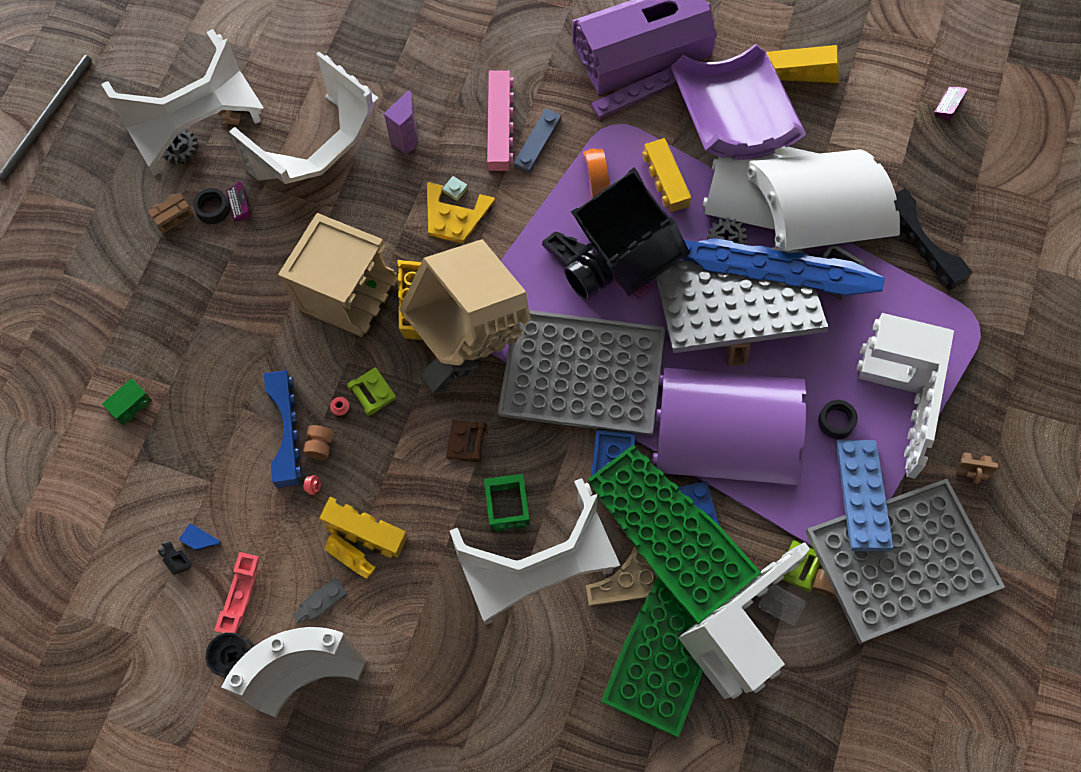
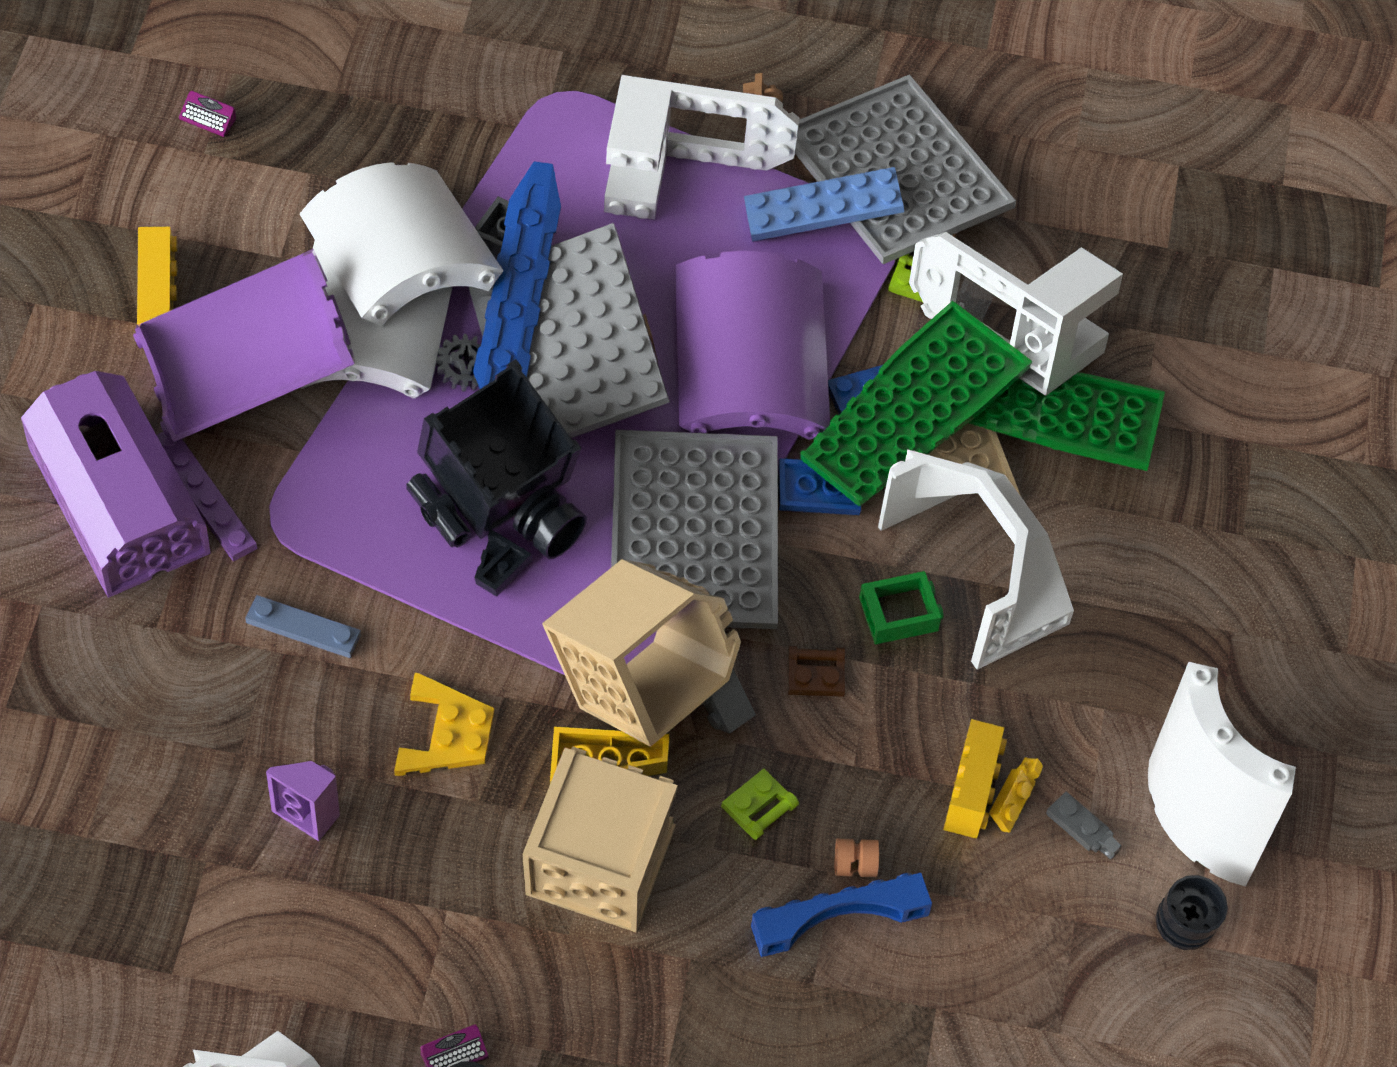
camera: 105 degrees left, 10 degrees down
black plate [158,541,192,575] -> none
blue tile [179,523,222,551] -> none
coral slope [214,552,259,634] -> none
white panel [229,52,378,184] -> none
coral plate [303,475,321,495] -> none
coral plate [330,397,350,416] -> none
light aqua plate [442,176,468,201] -> none
bright pink brick [487,71,514,171] -> none
orange arch [583,148,610,199] -> none
yellow brick [642,138,692,213] -> none
black tyre [818,400,858,439] -> none
black arch [894,188,973,291] -> none

